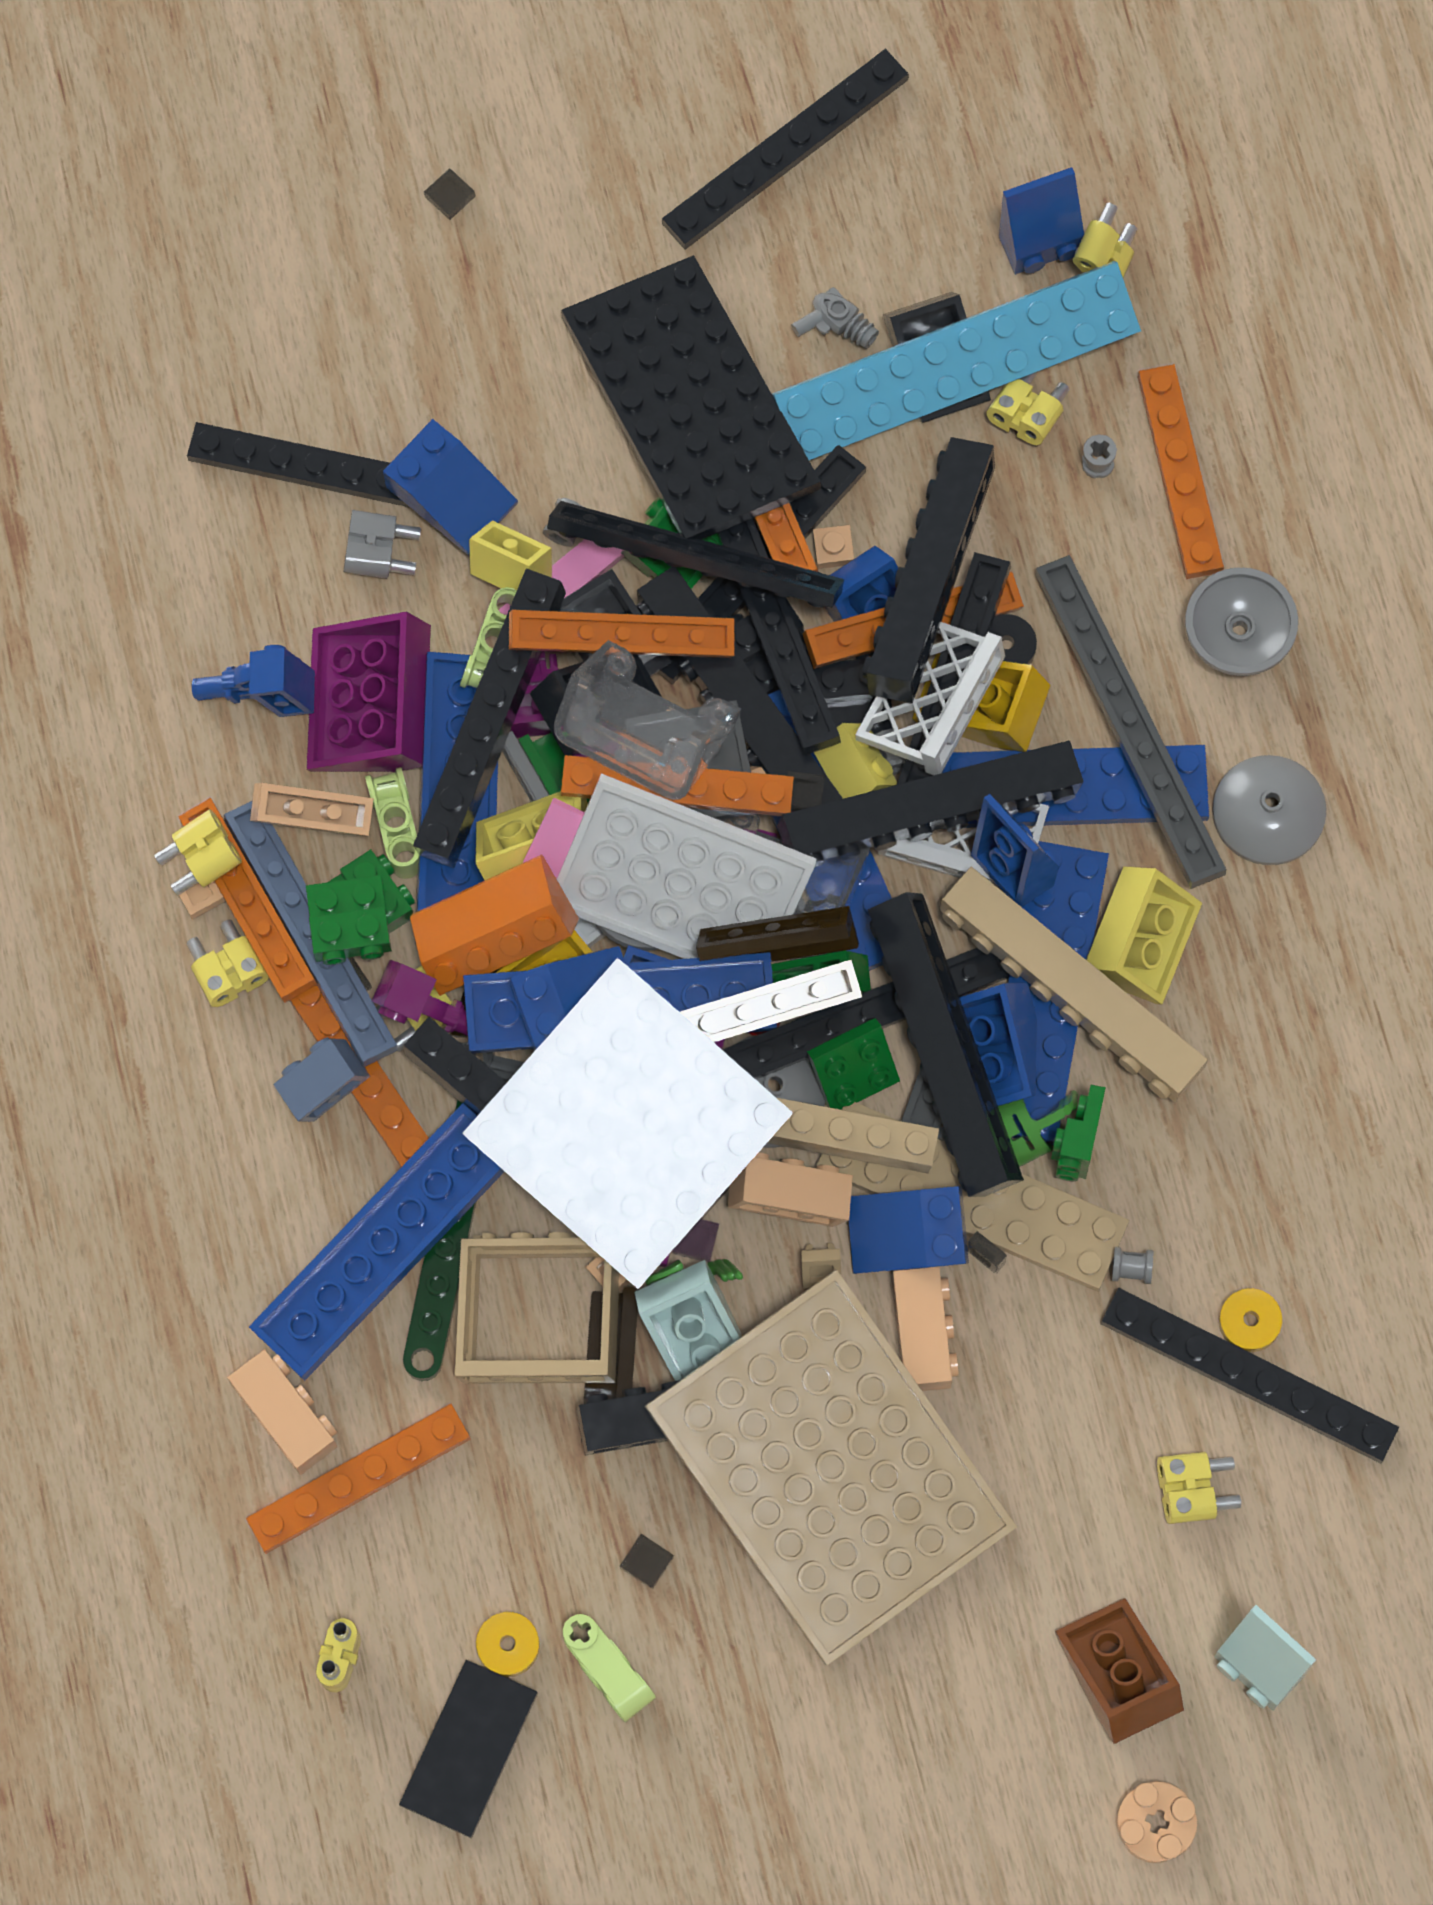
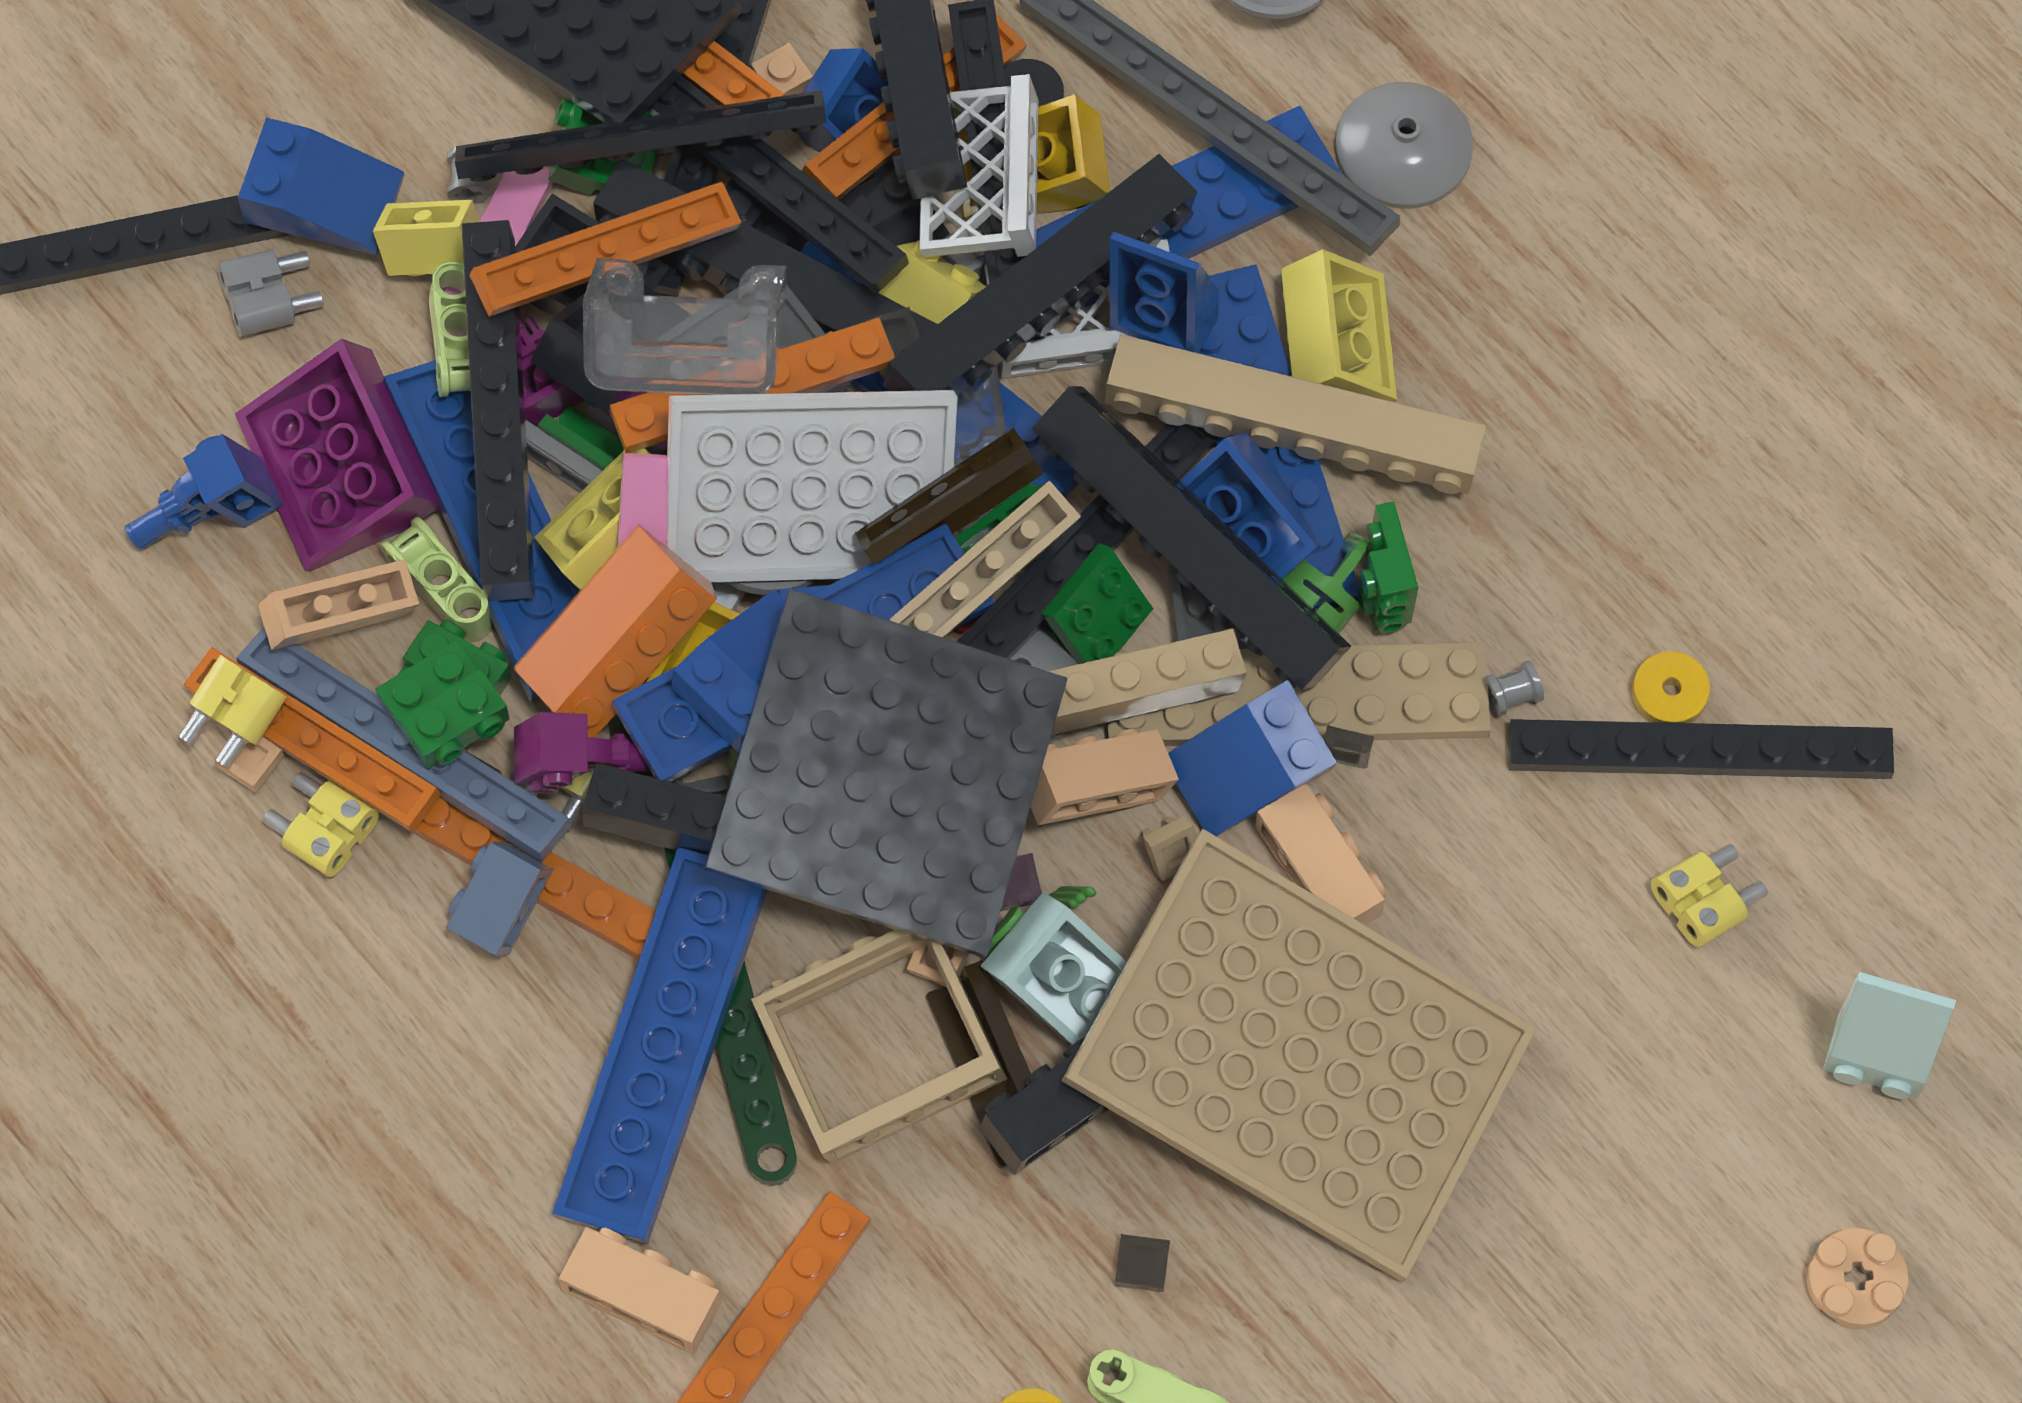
camera: 30 degrees left, 5 degrees down
dark orange slope [1055,1598,1184,1744] -> none

